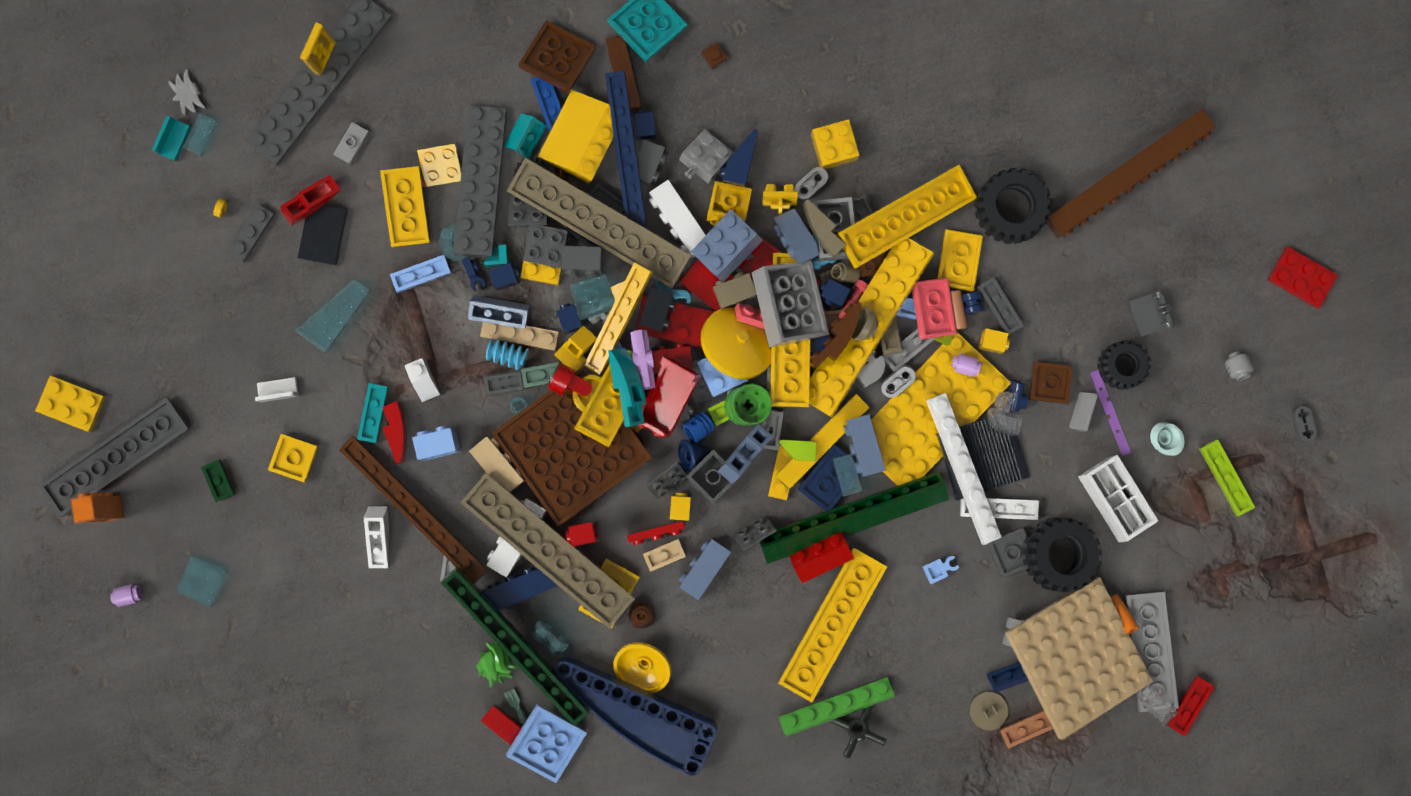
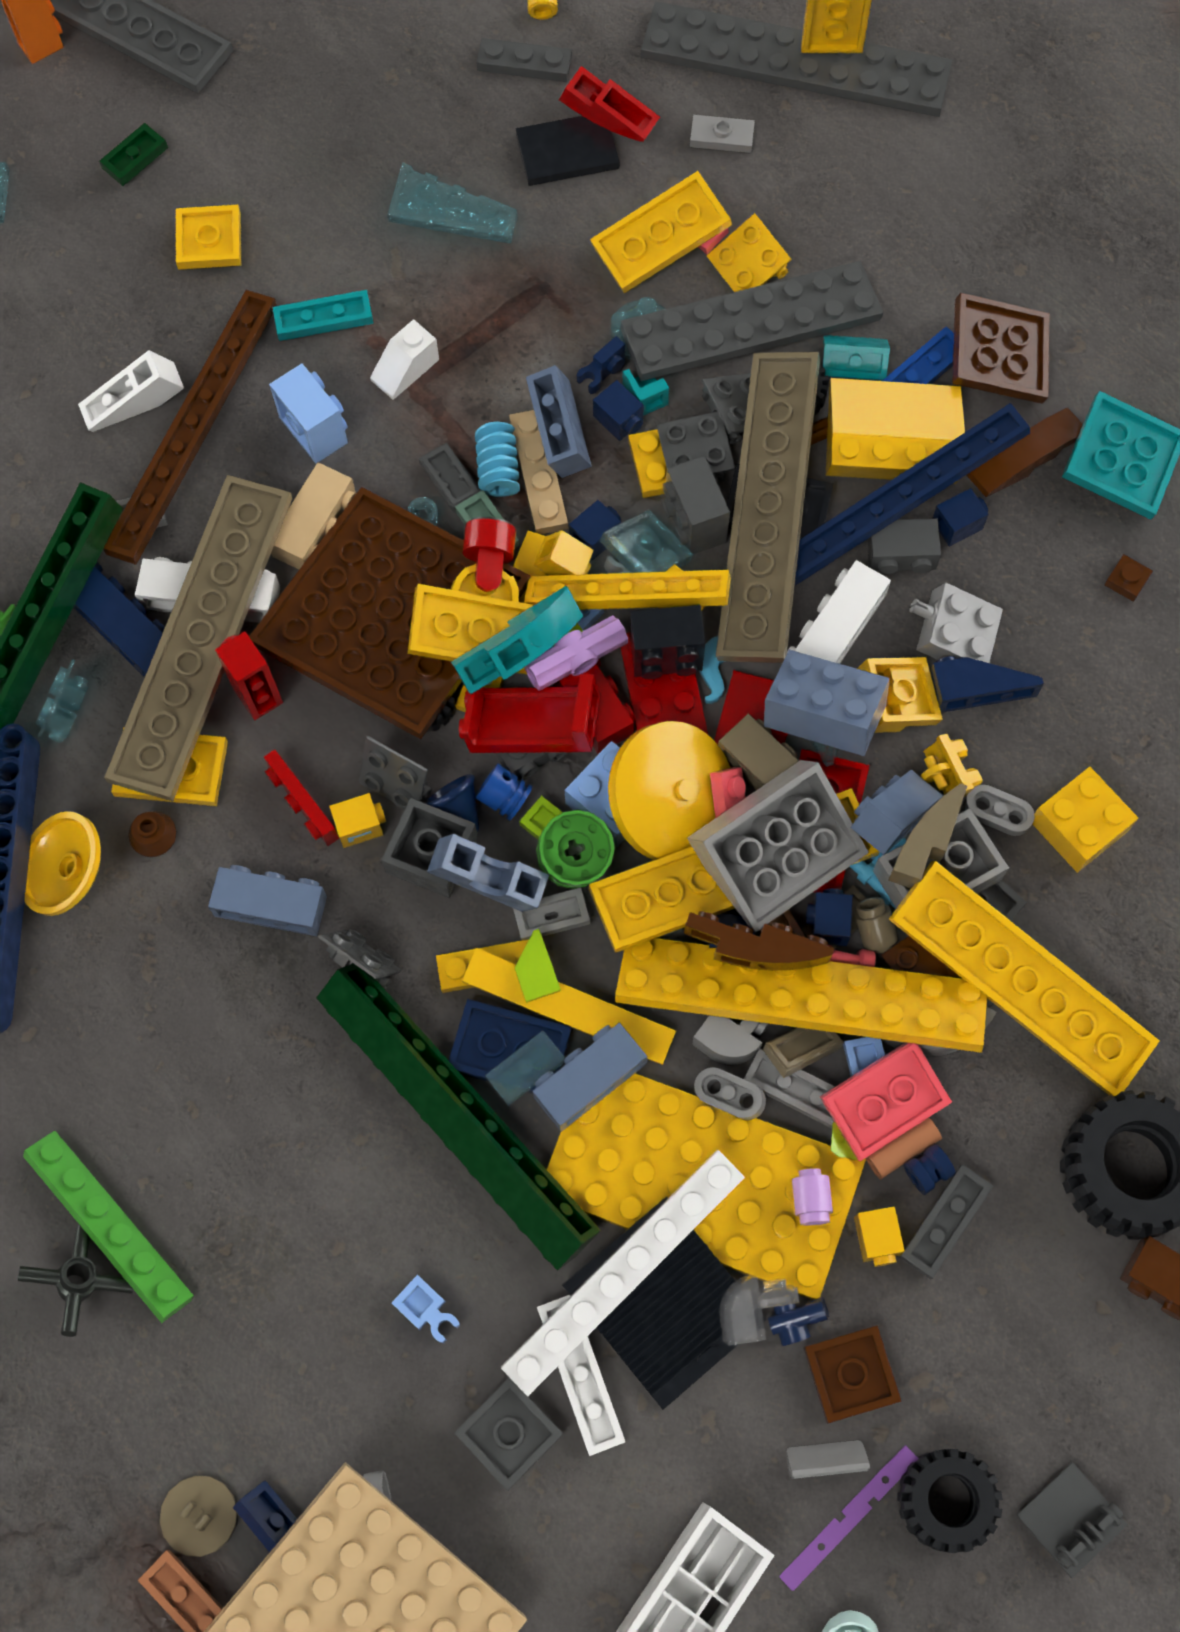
camera: 70 degrees right, 15 degrees down
white panel [255,377,299,402] -> none
red slope [382,401,407,464] -> none
light blue plate [390,255,451,293] -> none
tan plate [643,539,686,572] -> none
yellow plate [778,548,887,702] -> none
red brick [789,532,854,583] -> none
dark tan piece [852,306,879,341] -> none
yellow tile [937,229,983,292] -> none
black tyre [1022,517,1102,592] -> none

